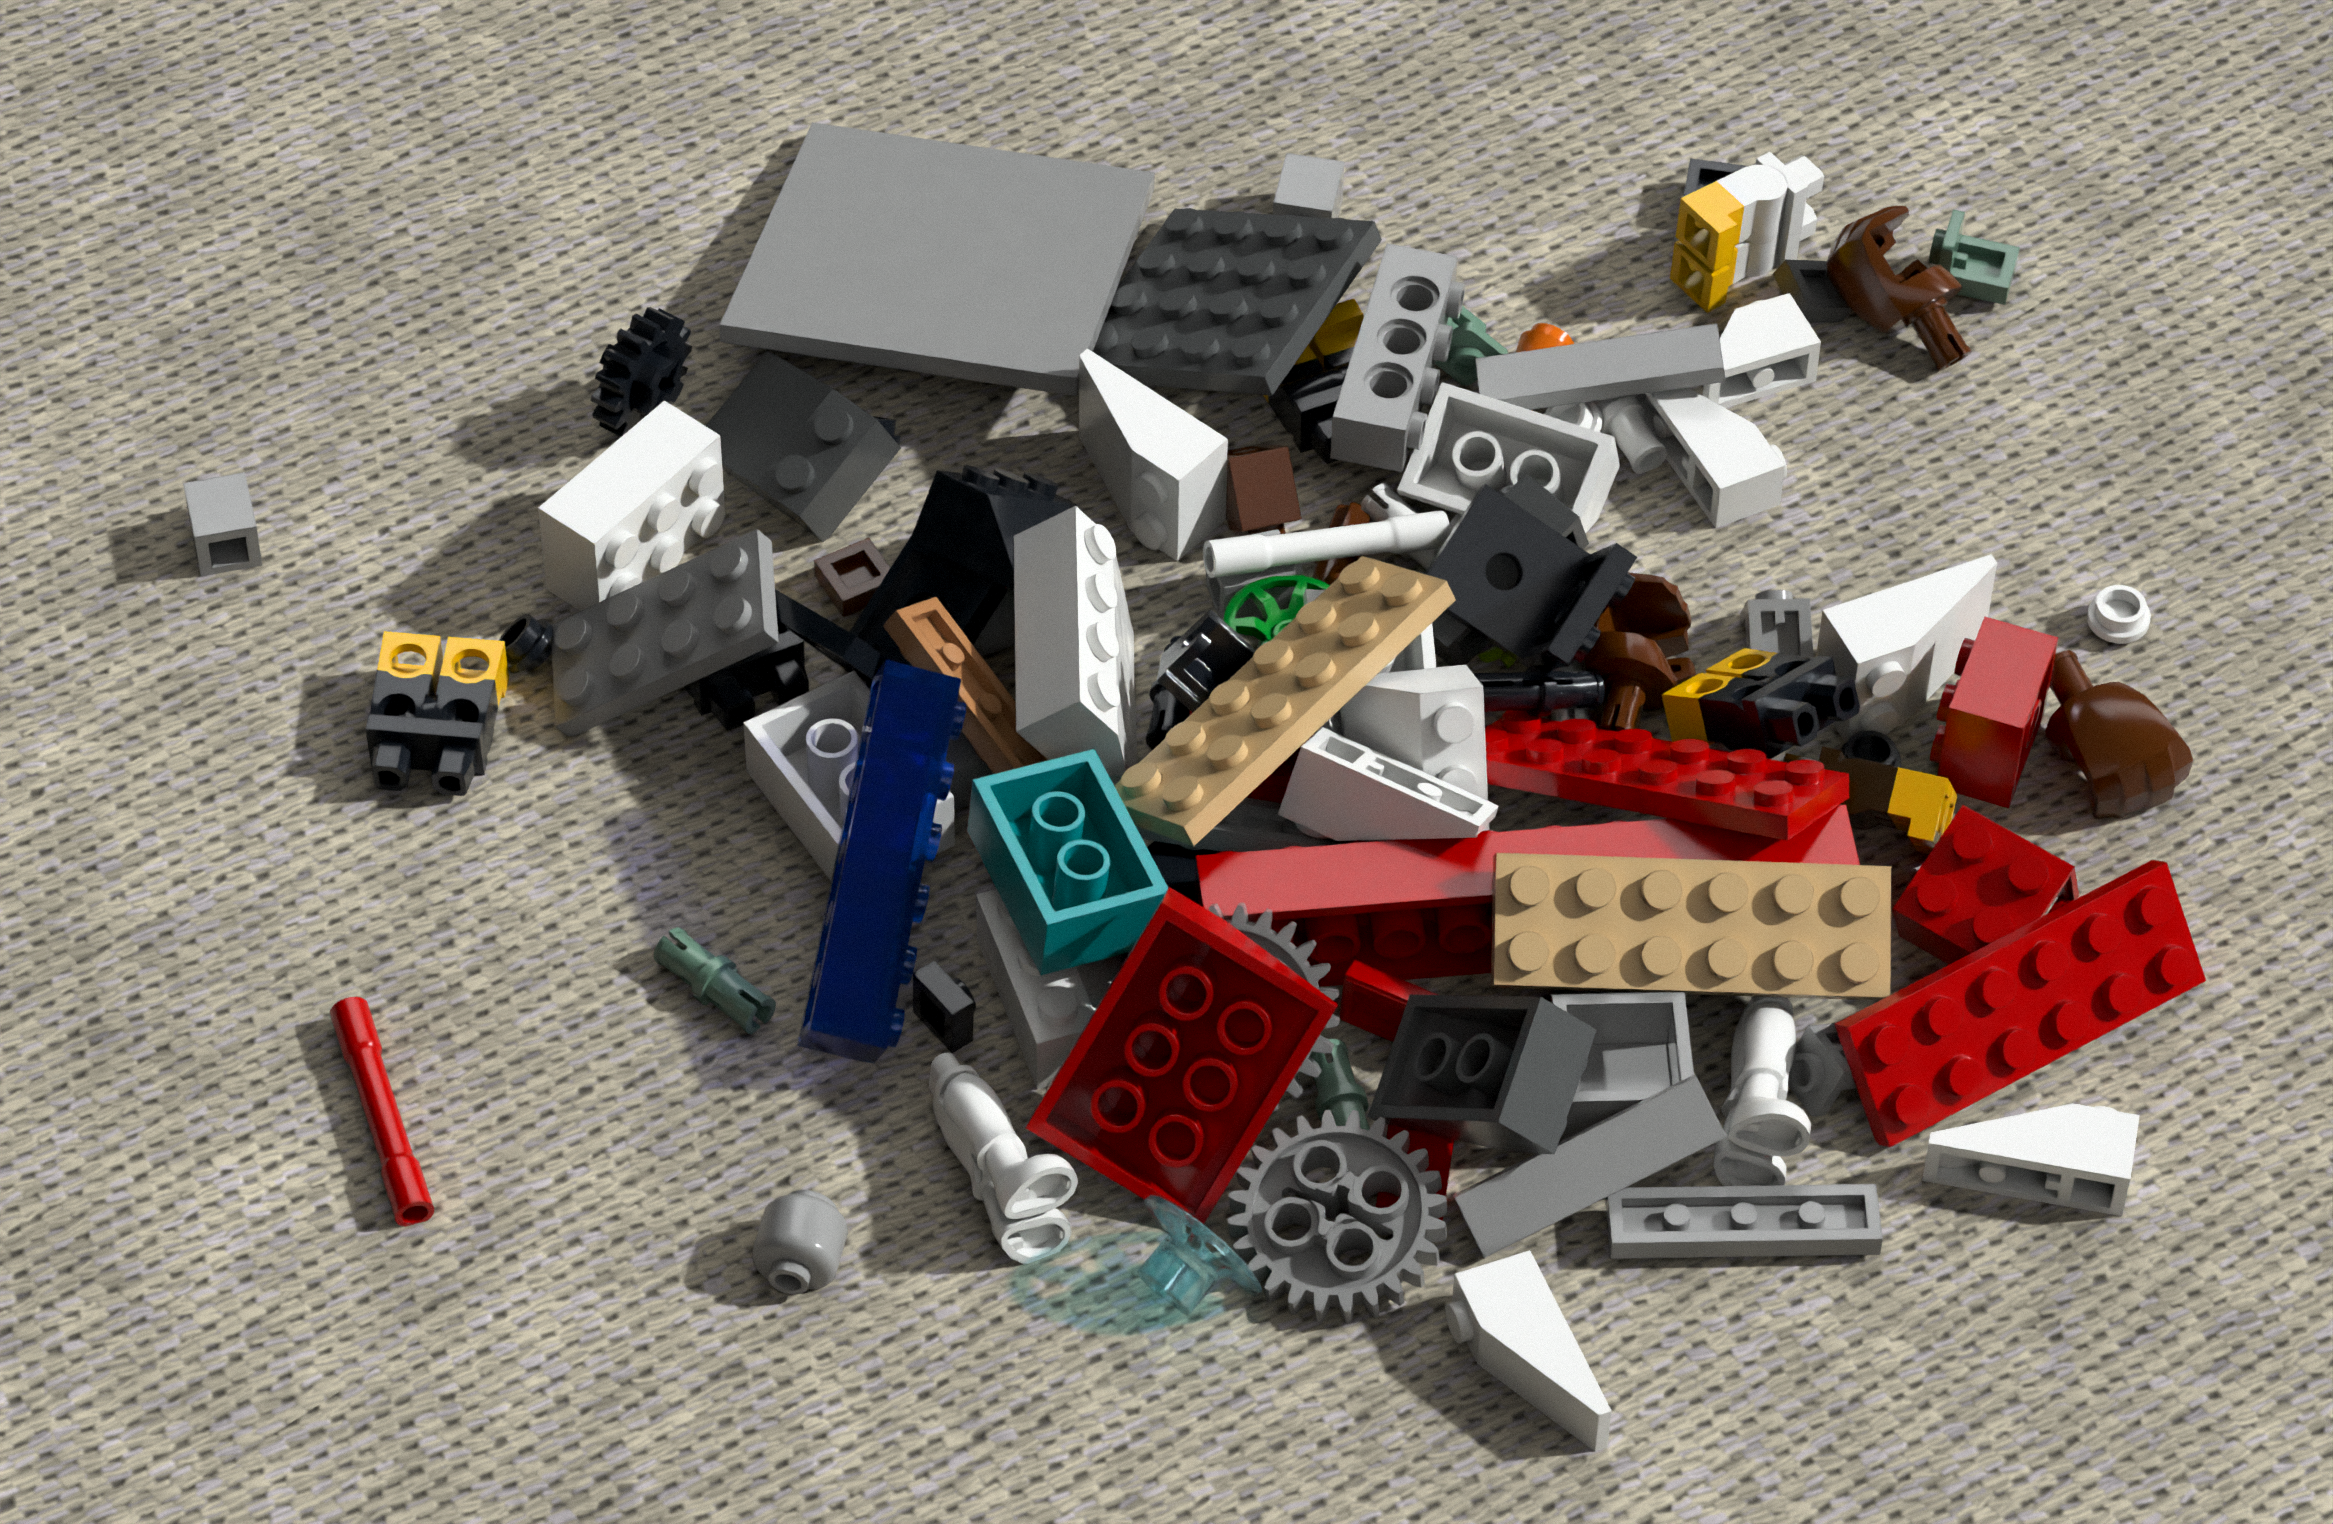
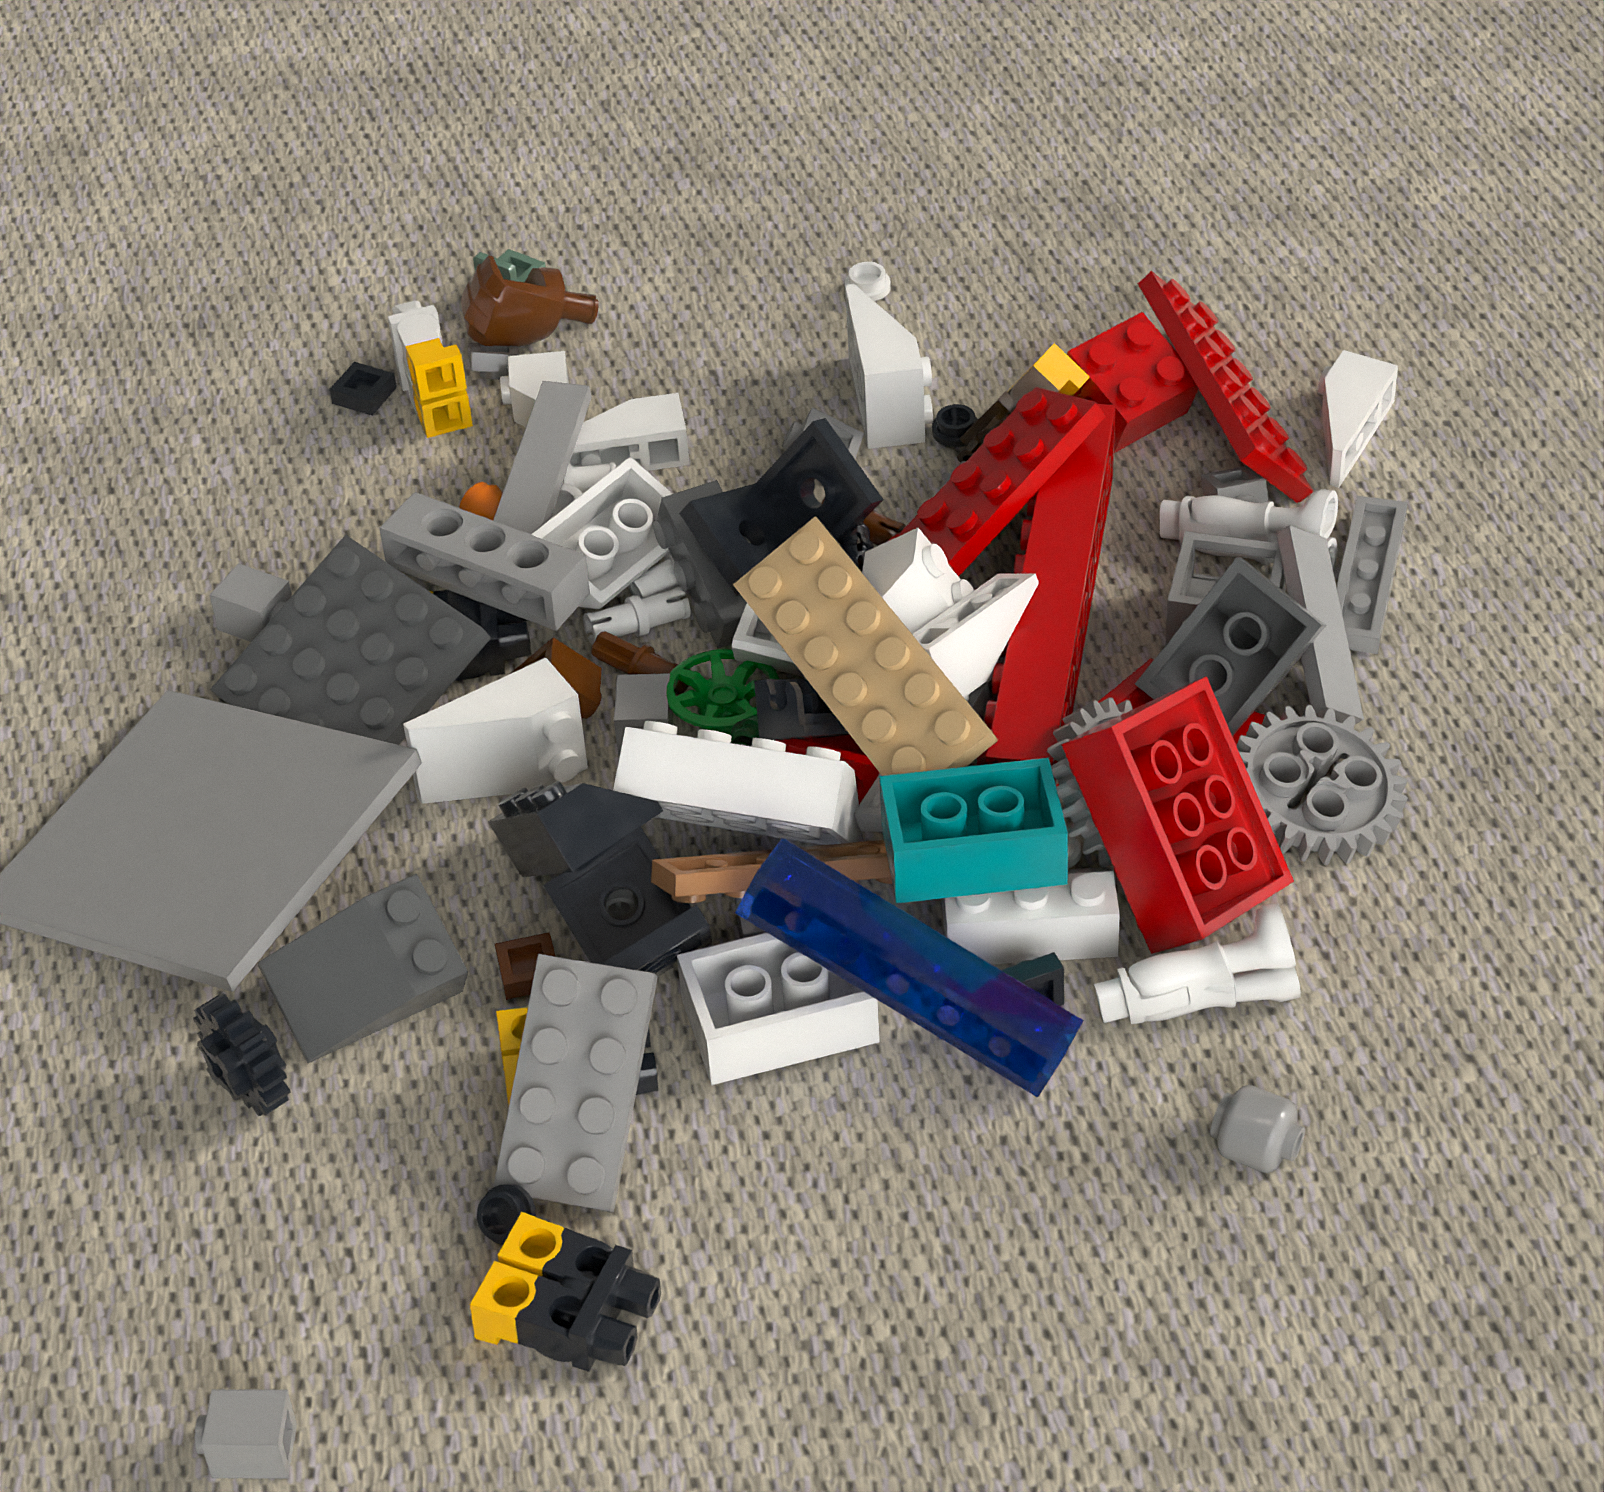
camera: 70 degrees left, 5 degrees down
red piece [330,997,434,1227] -> none
white brick [538,401,725,611] -> none
sand green pin [654,927,776,1034] -> none
clear light blue wheel [1137,1195,1262,1315] -> none
white piece [1203,510,1451,578] -> none
white slope [1445,1250,1612,1452] -> none
tan plate [1491,853,1891,1001] -> none
black hips [1661,648,1860,759] -> none
red brick [1930,616,2059,808] -> none
reddish brown piece [2045,650,2193,819] -> none

